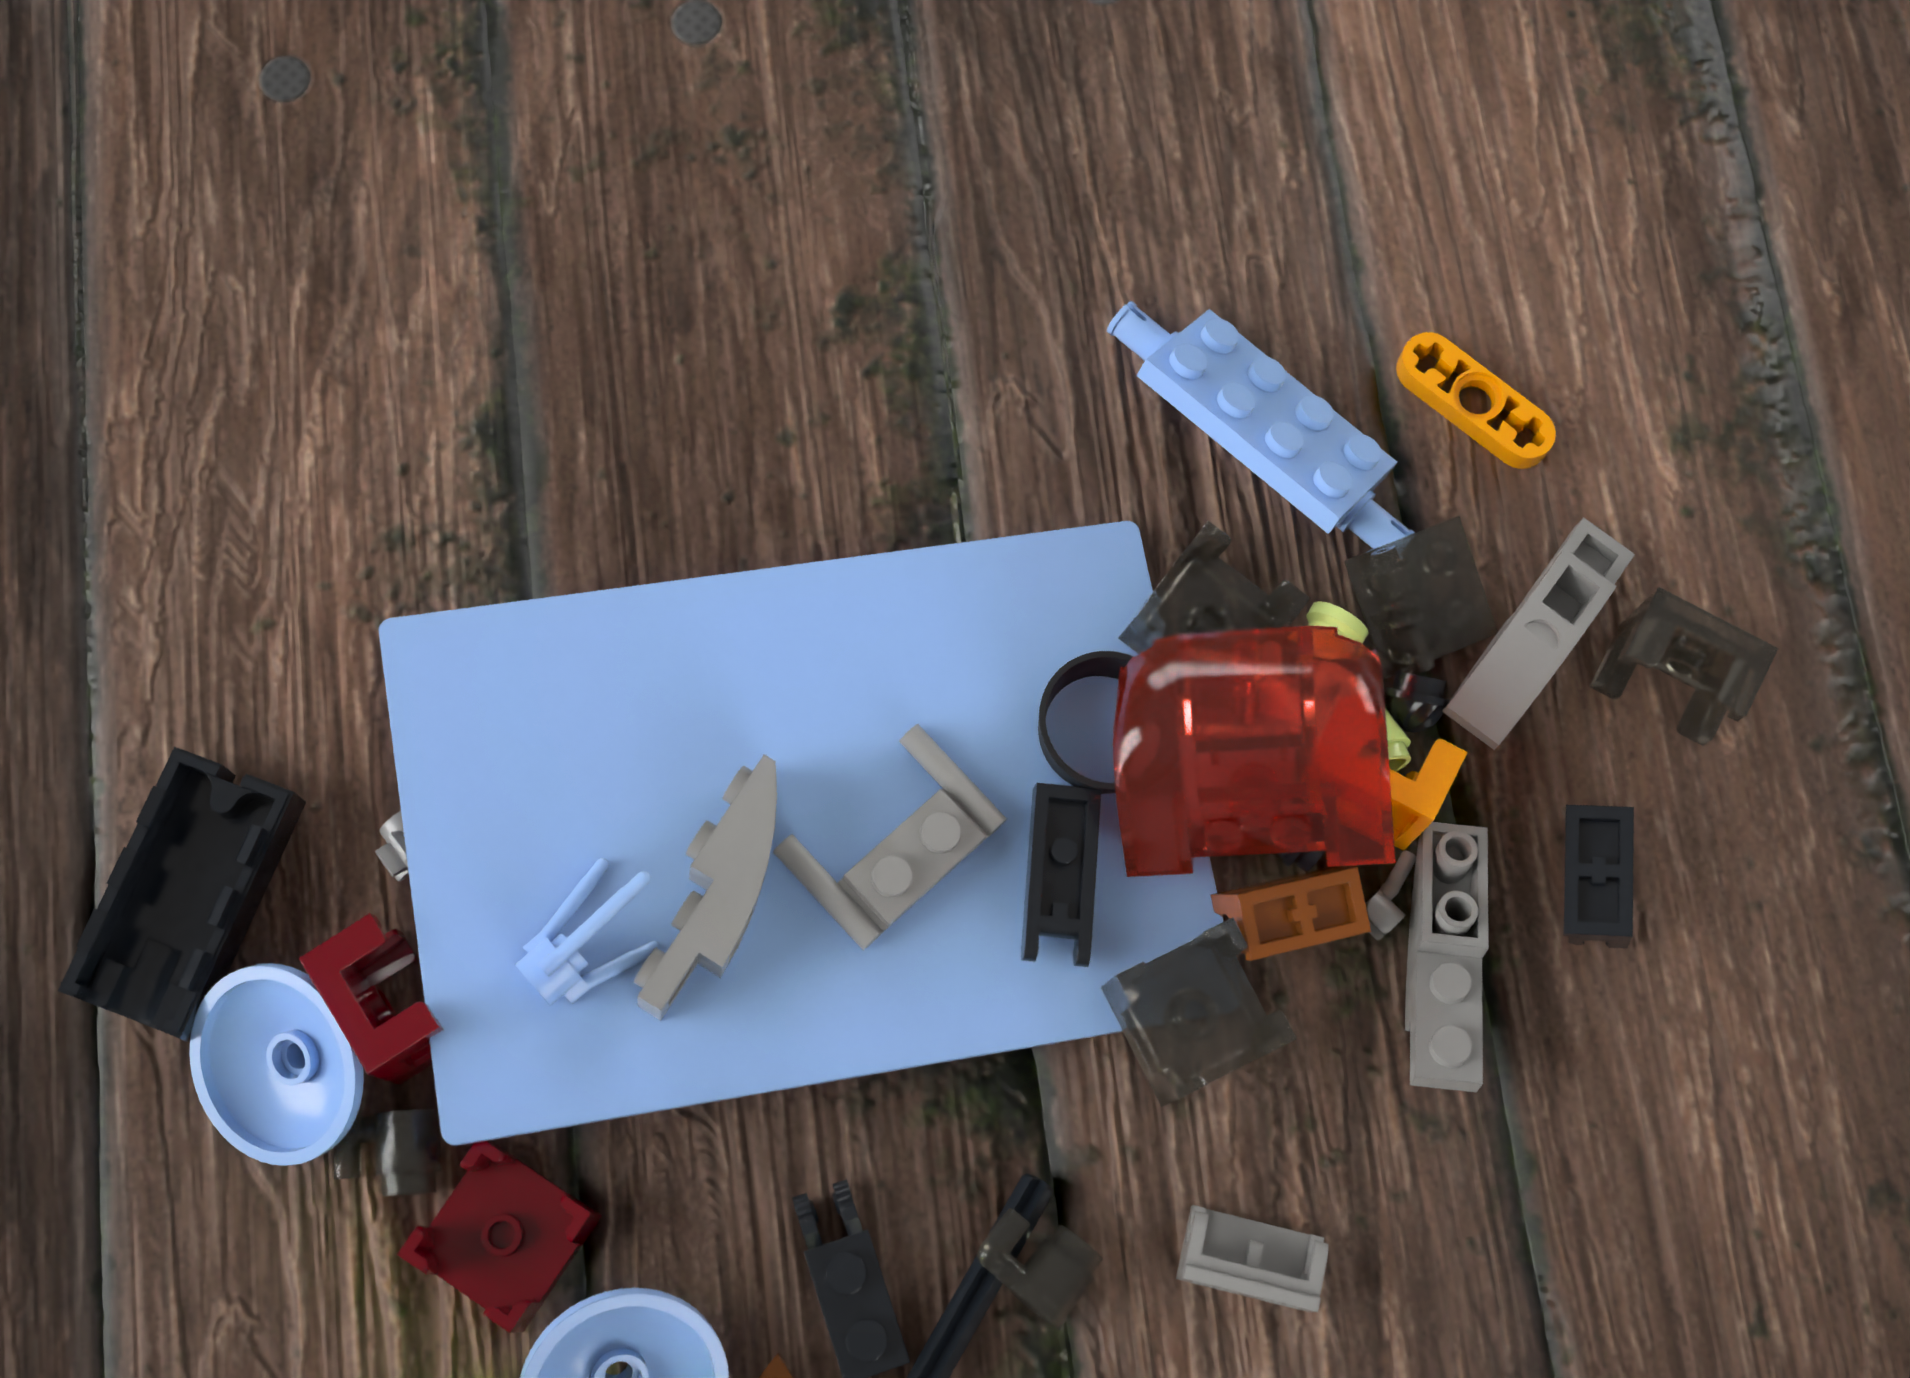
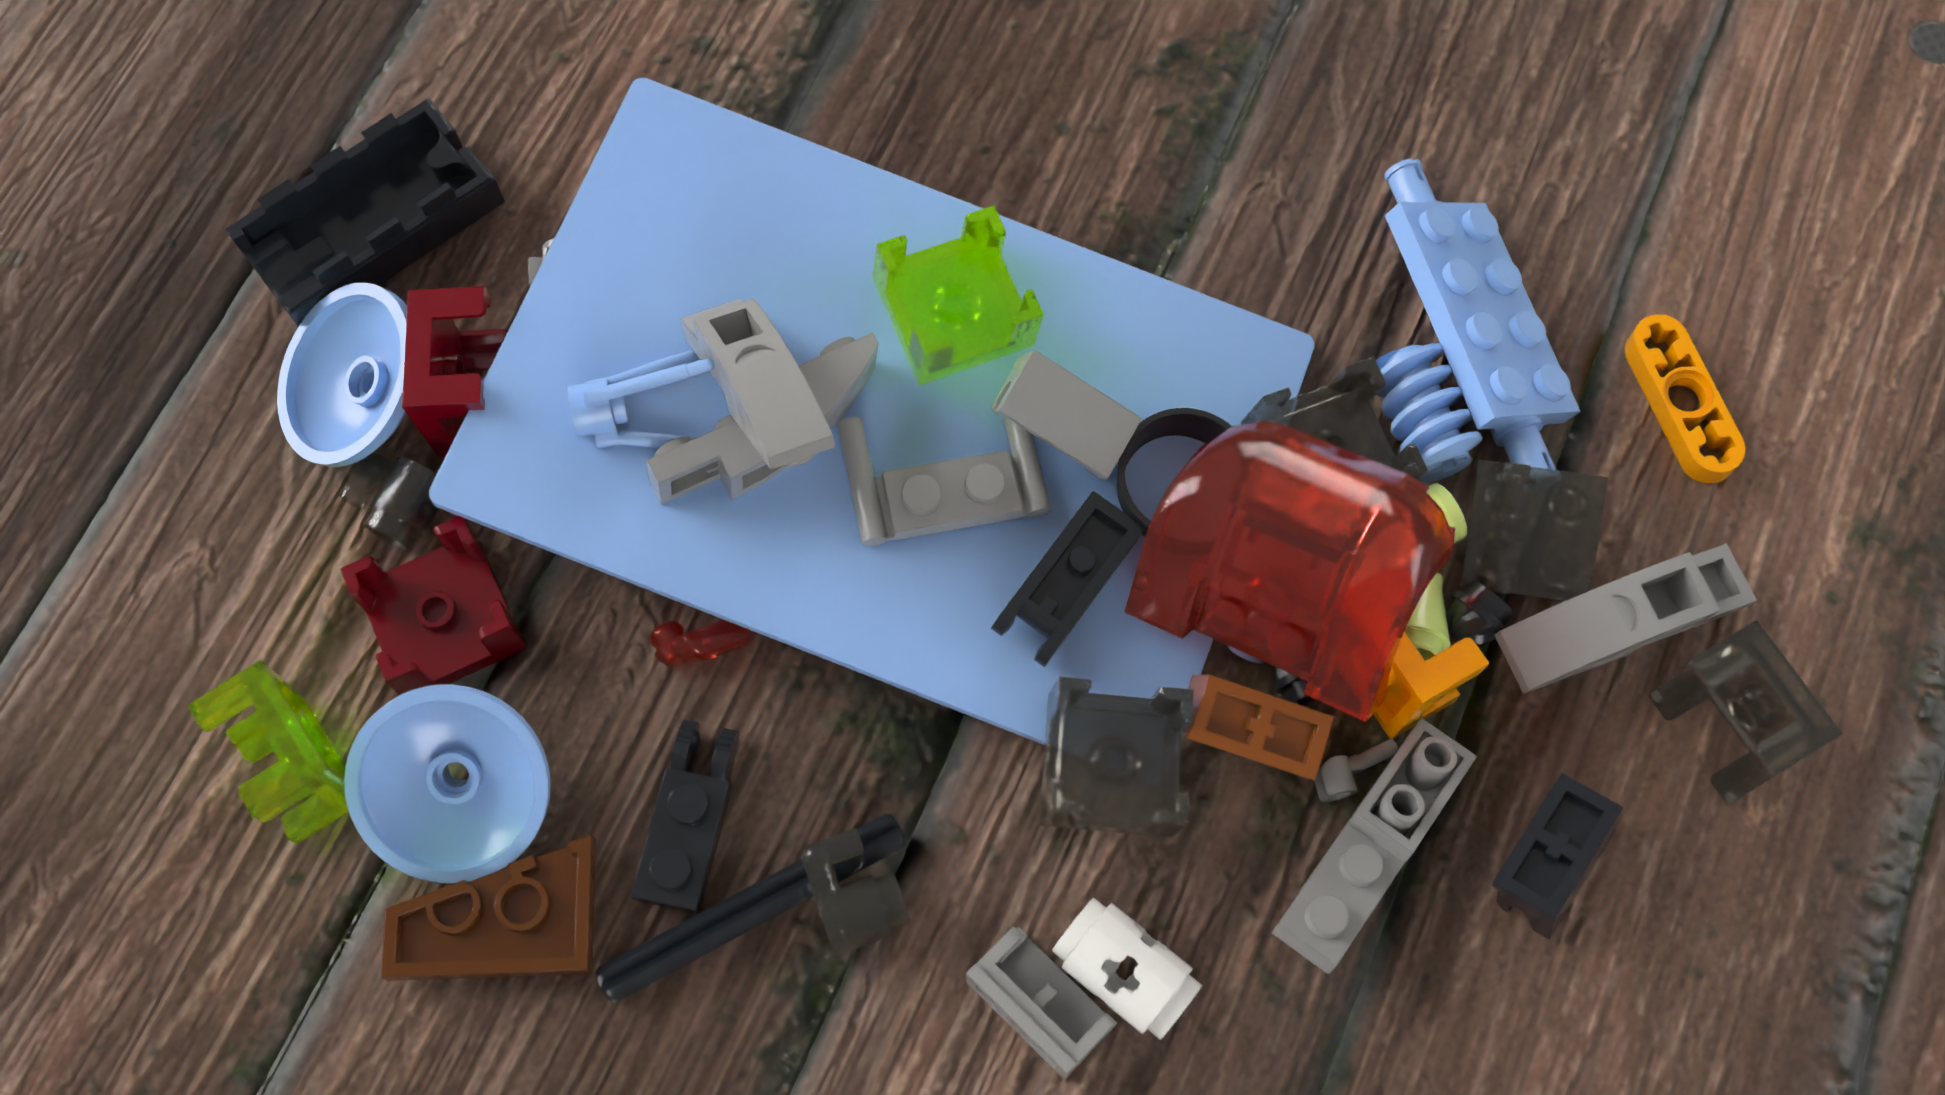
camera: 35 degrees right, 5 degrees down
none -> clear red arm [650,619,749,667]
none -> light grey slope [680,299,836,470]
none -> clear neon green panel [872,205,1044,385]
none -> light grey hinge [991,349,1142,480]
none -> white piece [1052,898,1202,1040]
none -> light blue piece [1366,343,1483,483]

